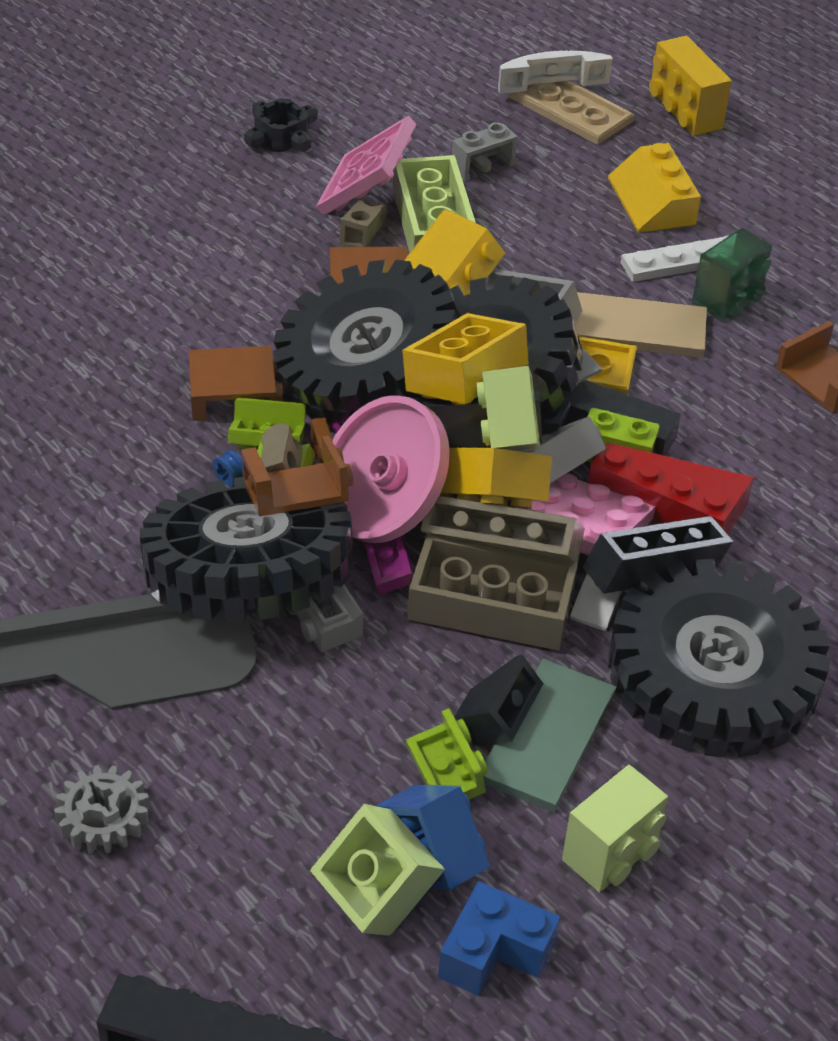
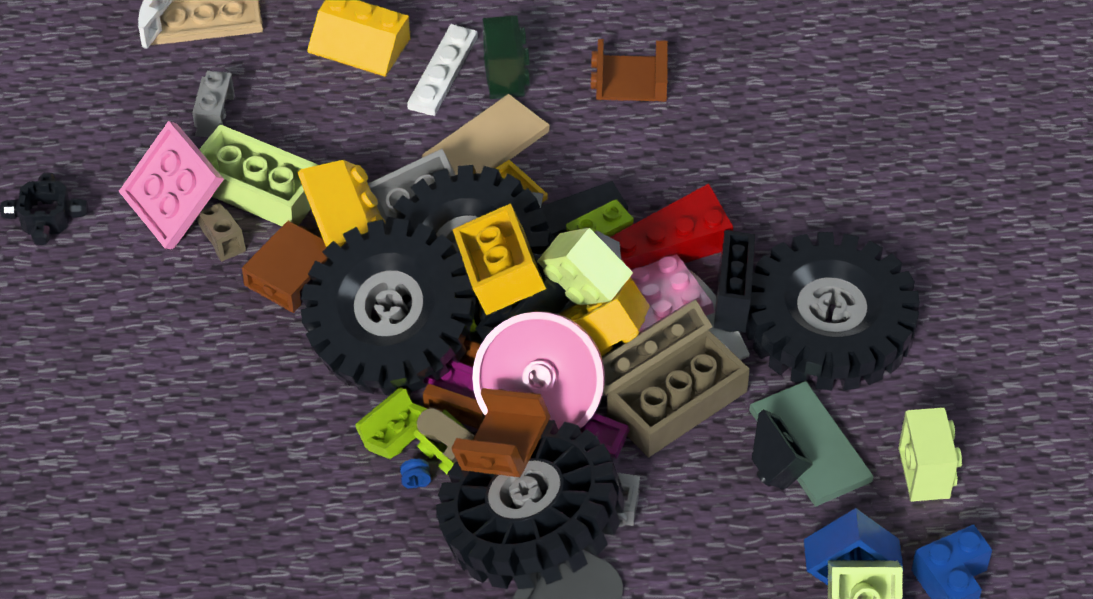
camera: 50 degrees left, 5 degrees up
dark orange panel [189,346,283,420] -> none
lime bracket [406,708,488,799] -> none

